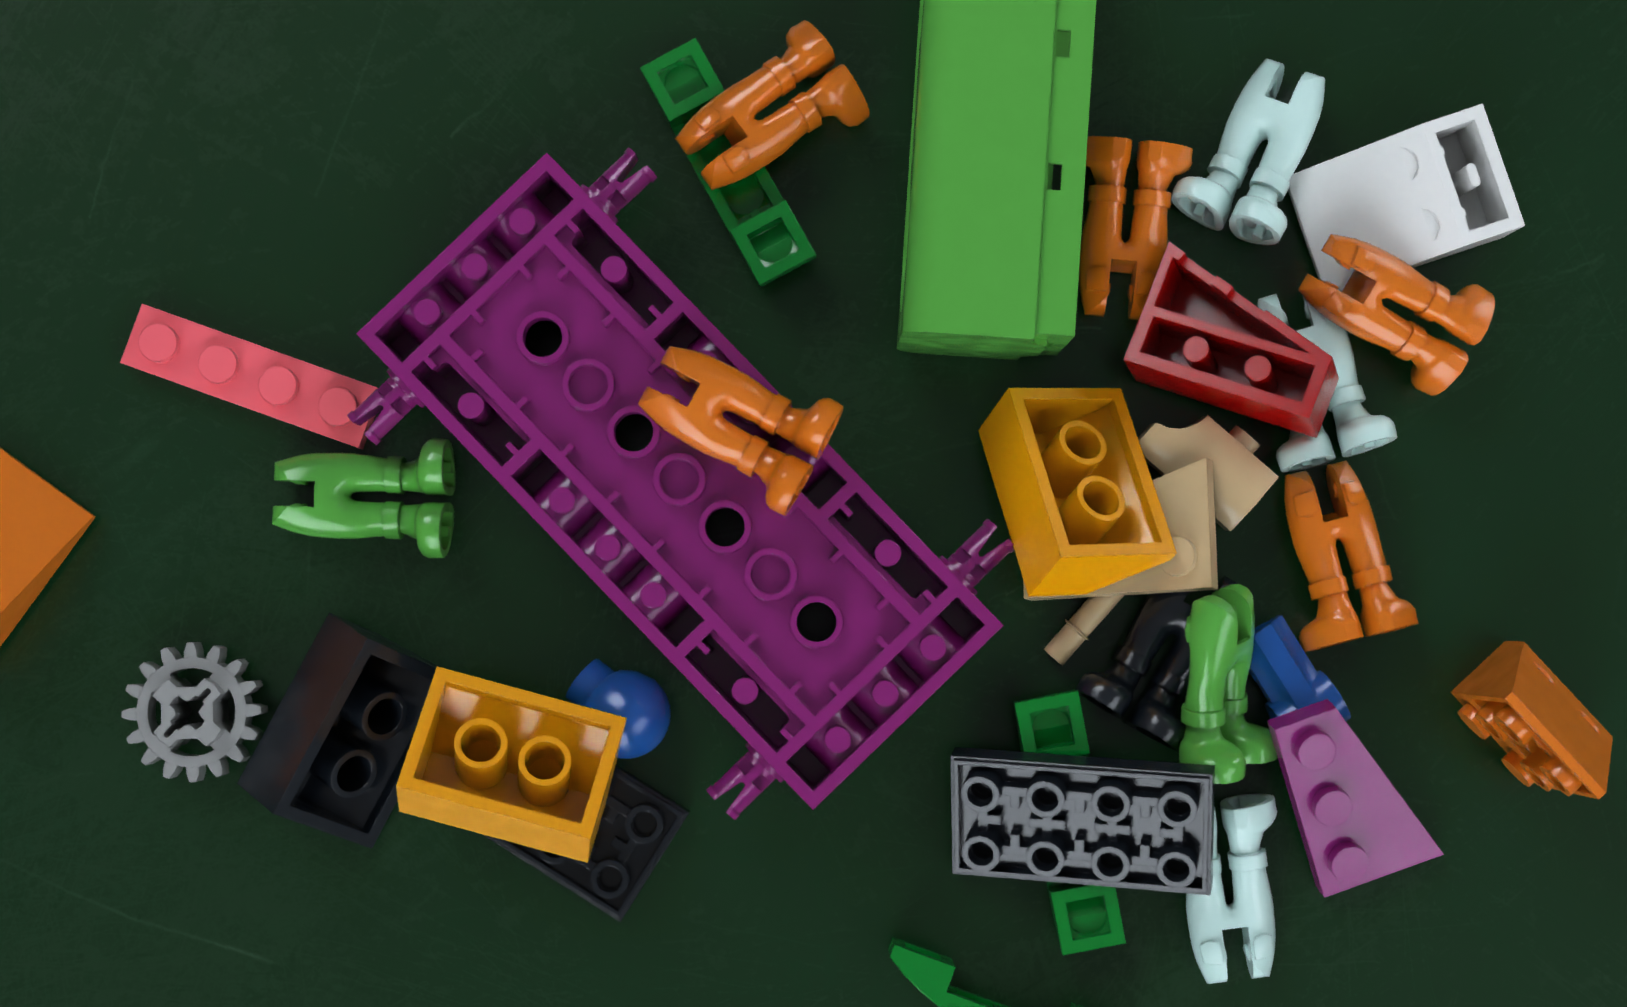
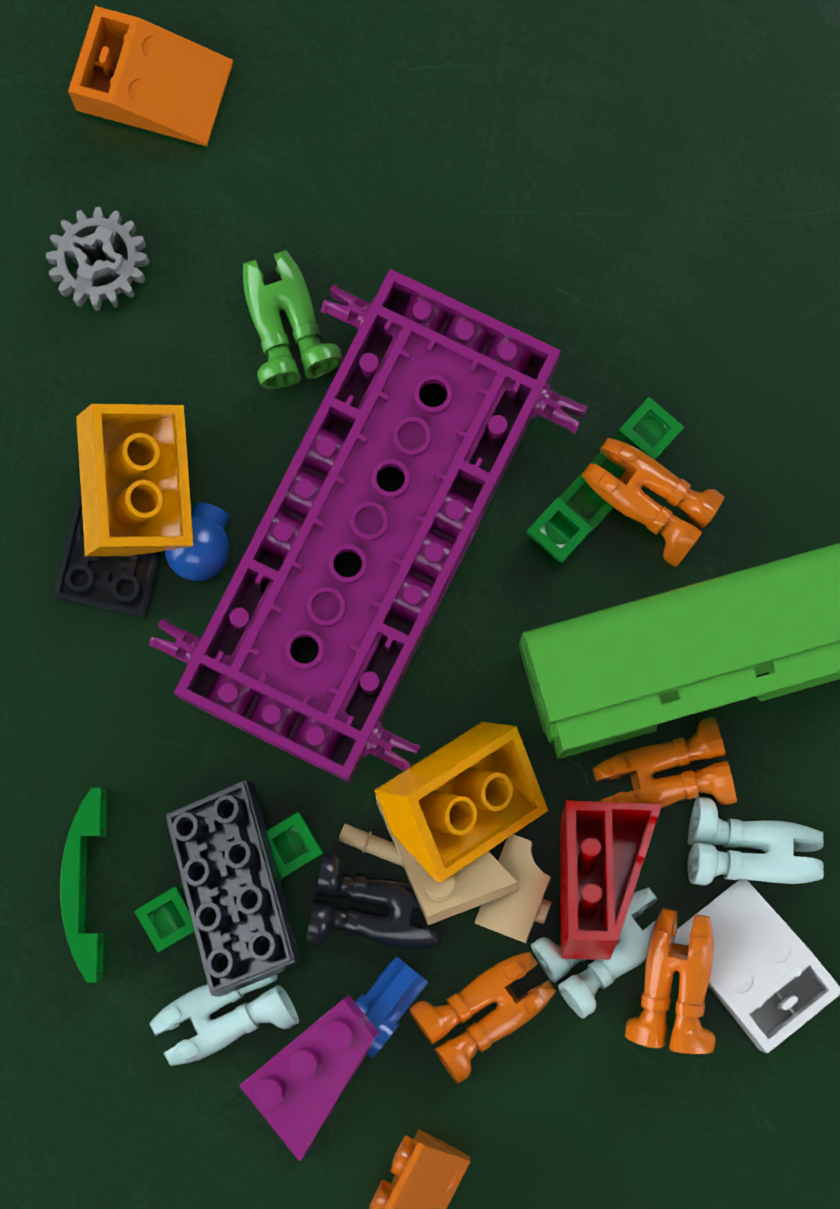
camera: 75 degrees right, 5 degrees down
coral plate [120,304,378,450] -> none
black slope [237,612,440,849] -> none
orange piece [637,346,844,516] -> none
bright green piece [1179,584,1278,784] -> none

